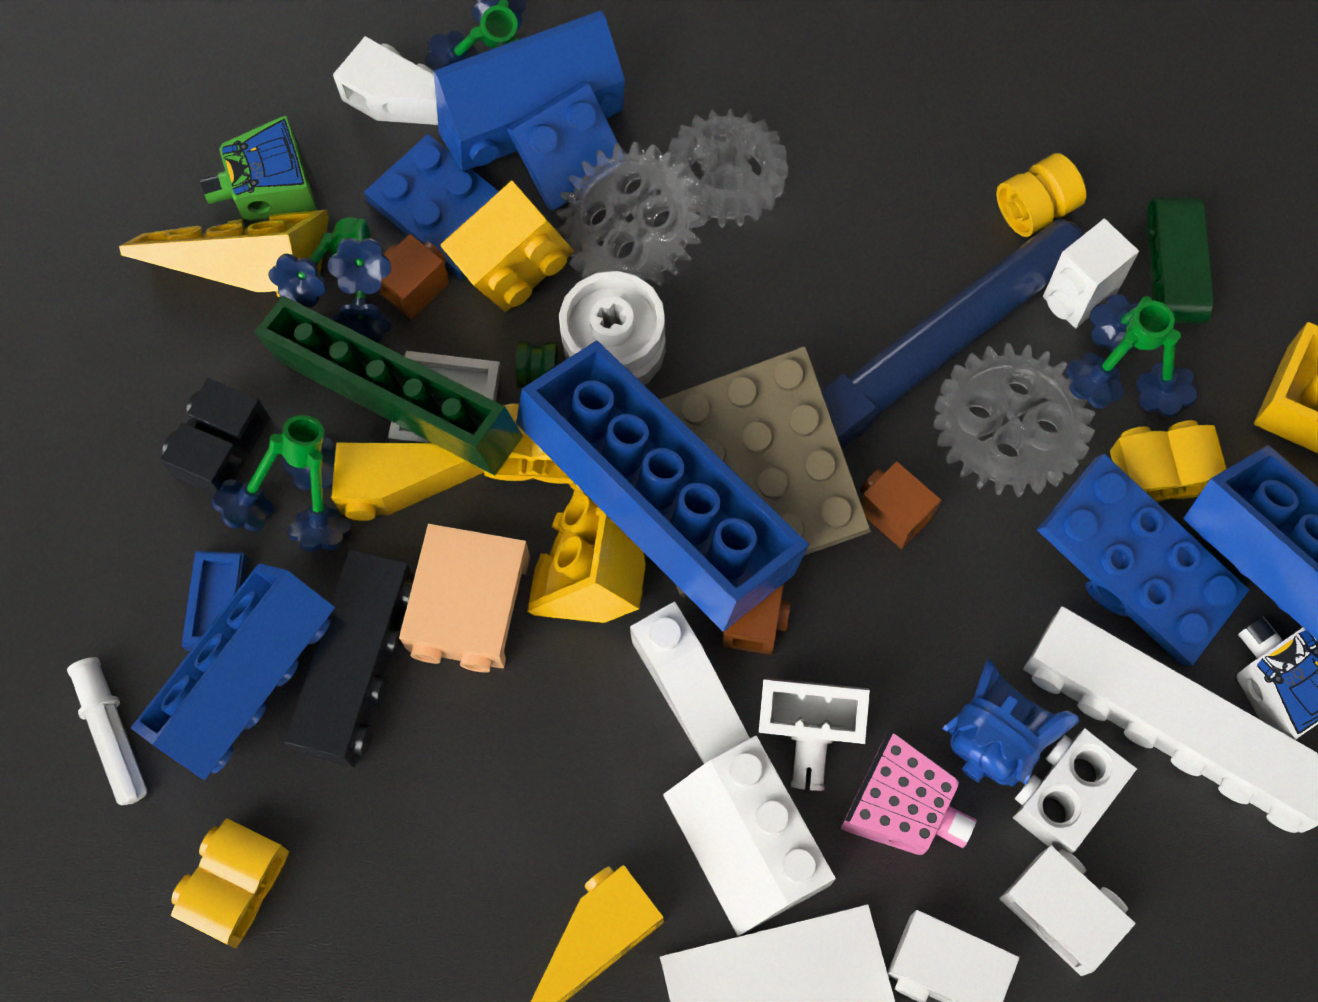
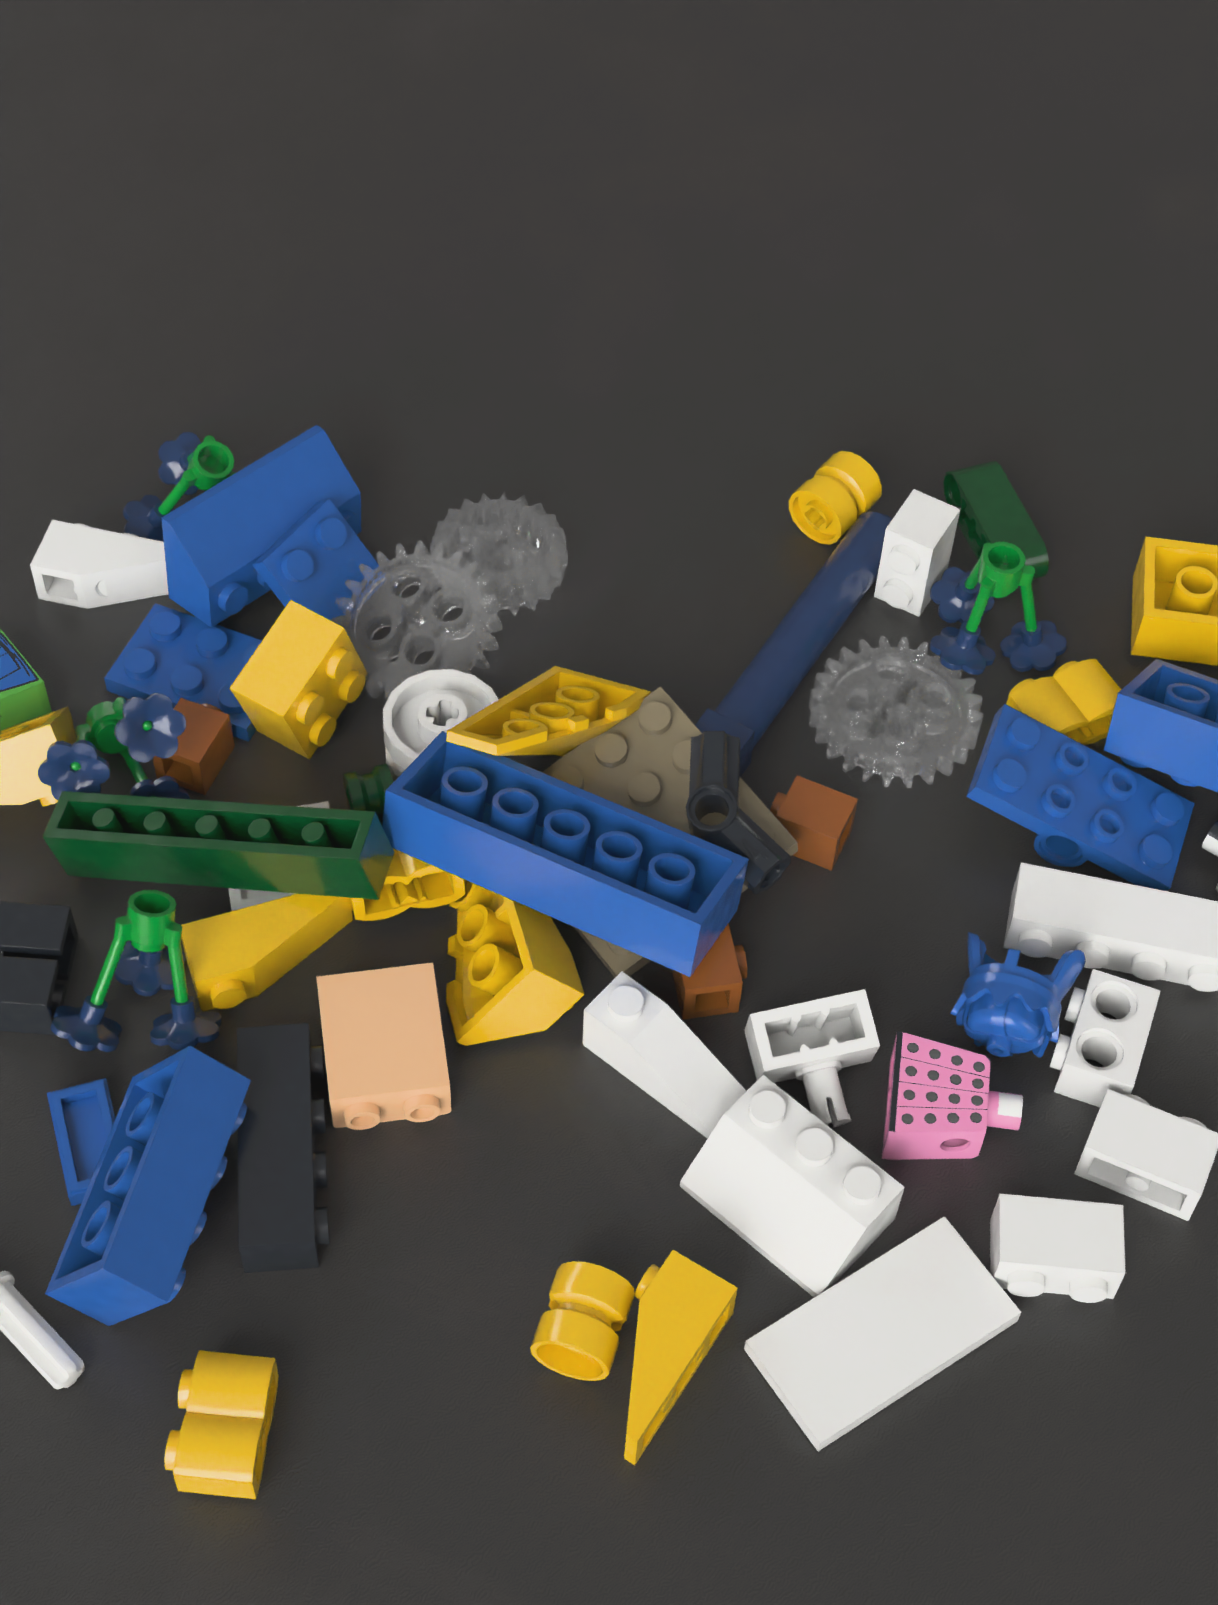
camera: 25 degrees left, 15 degrees down
none -> yellow wedge [446,666,651,756]
none -> yellow wheel [530,1261,635,1381]
none -> black piece [686,731,791,895]

